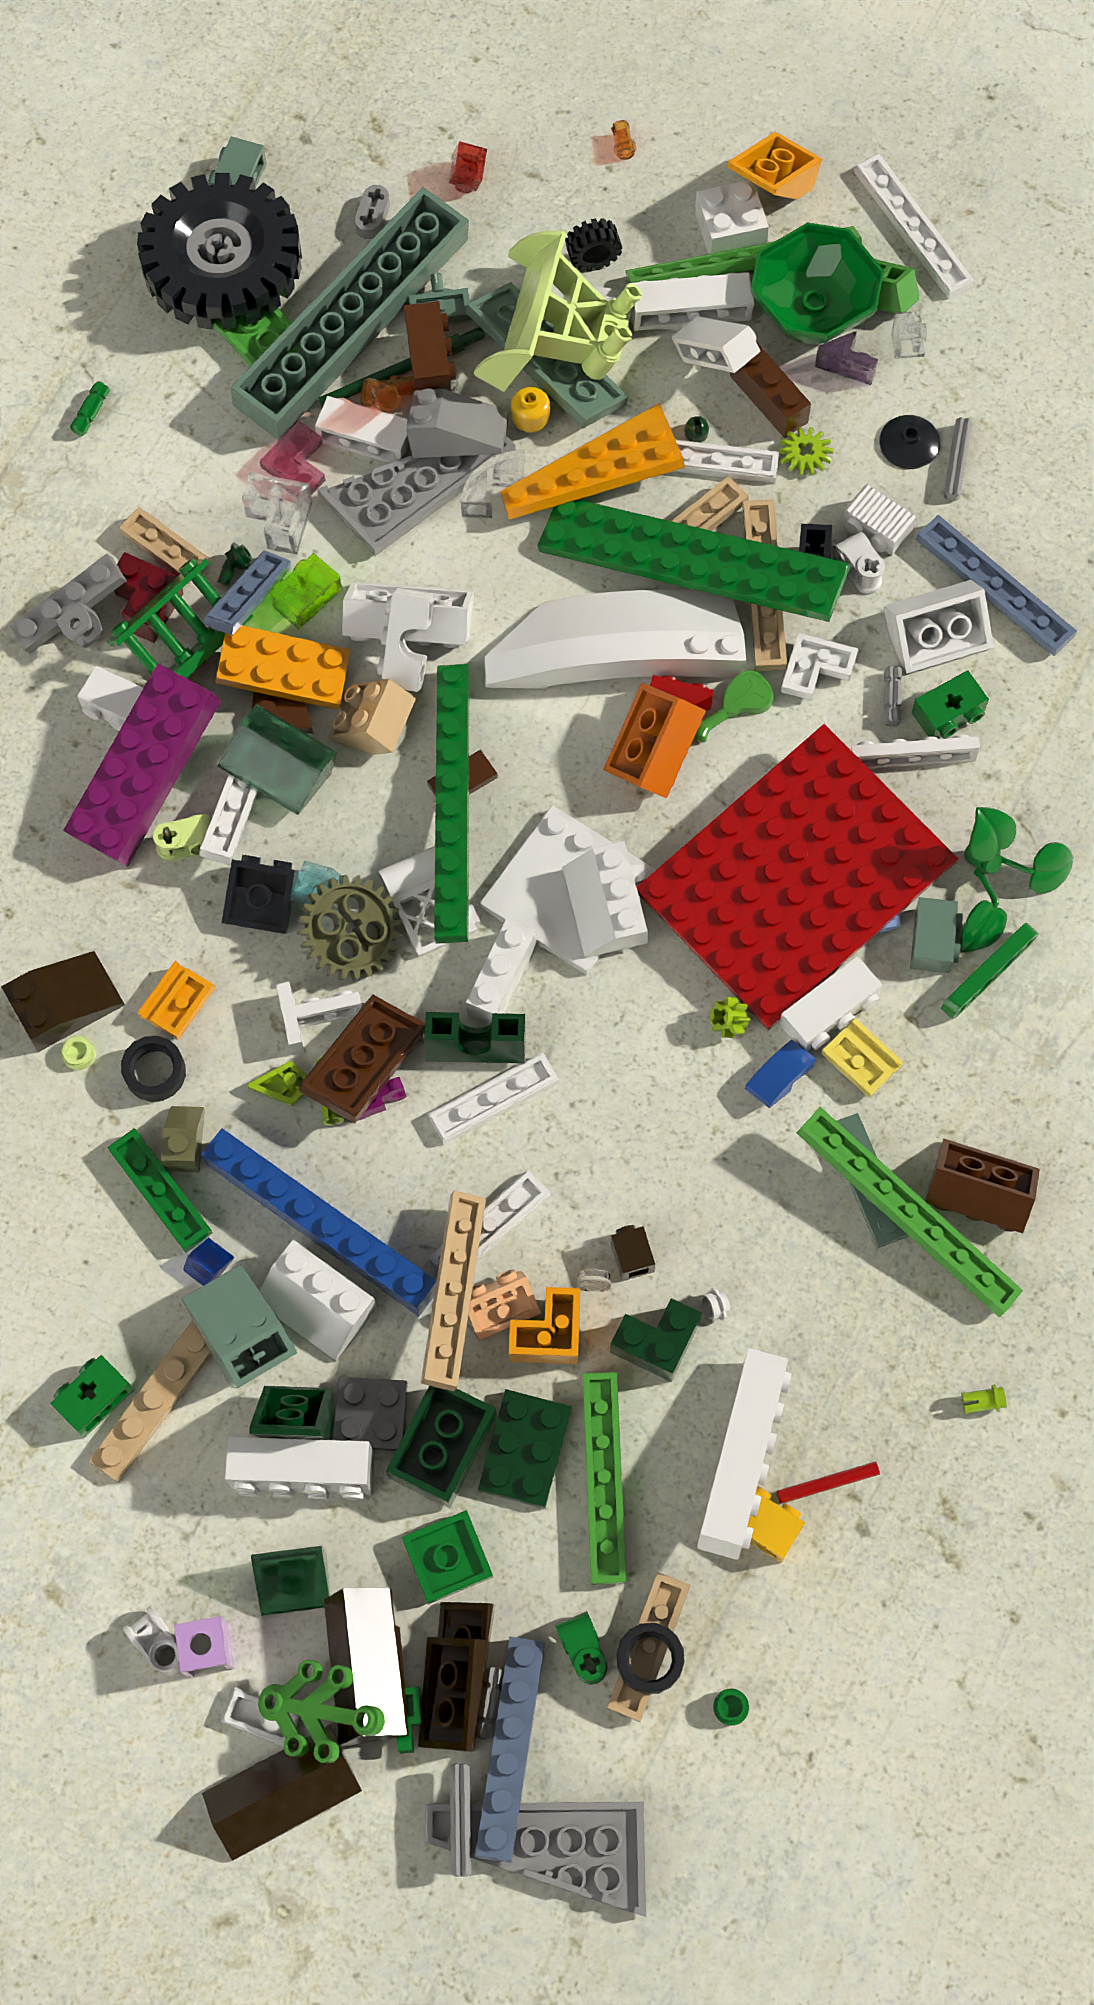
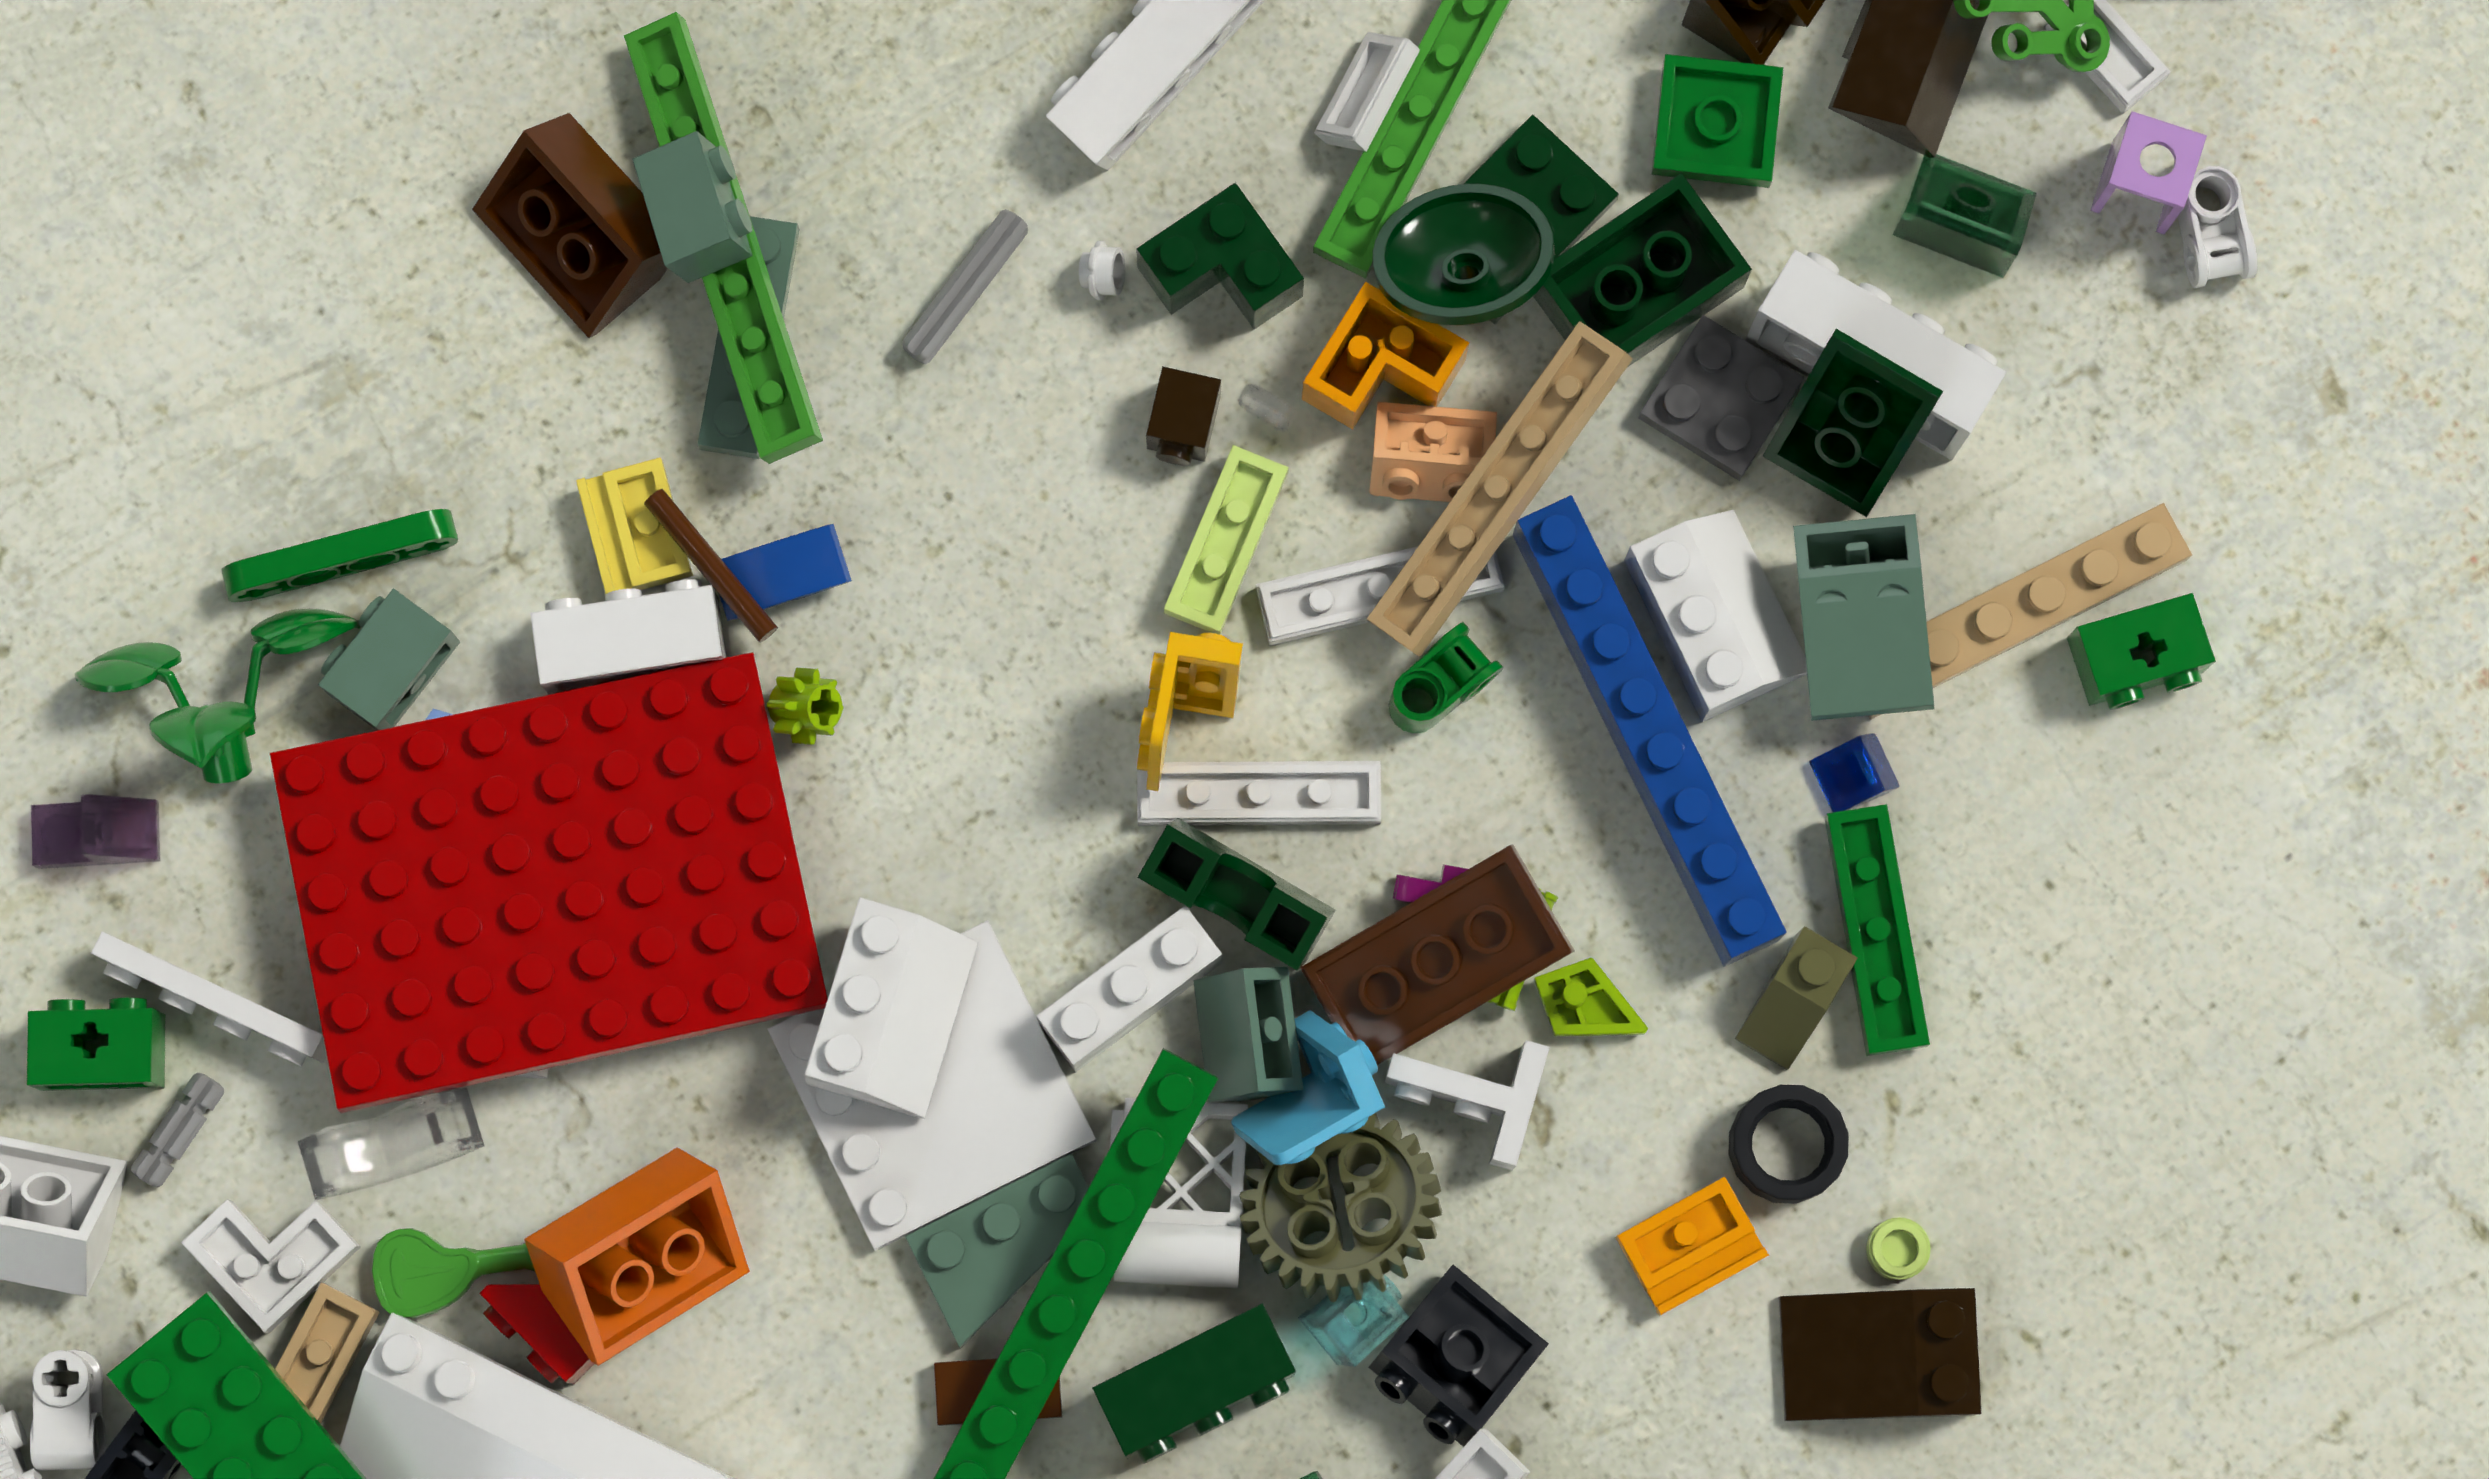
camera: 155 degrees left, 10 degrees up
none -> clear purple slope [31,794,160,869]
none -> clear brick [298,1088,485,1200]
none -> sand green brick [632,131,753,283]
none -> reddish brown bar [644,489,778,643]
none -> light grey axle [902,209,1028,364]
none -> sand green wing [905,1153,1088,1349]
none -> dark green brick [1092,1303,1296,1464]
none -> yellow bracket [1137,632,1243,791]
none -> yellowish green plate [1164,445,1289,634]
none -> sand green brick [1193,967,1303,1102]
none -> medium azure bracket [1231,1010,1385,1165]
none -> white tile [1314,32,1420,152]
none -> dark green dish [1373,184,1555,326]
none -> green piece [1388,622,1503,733]

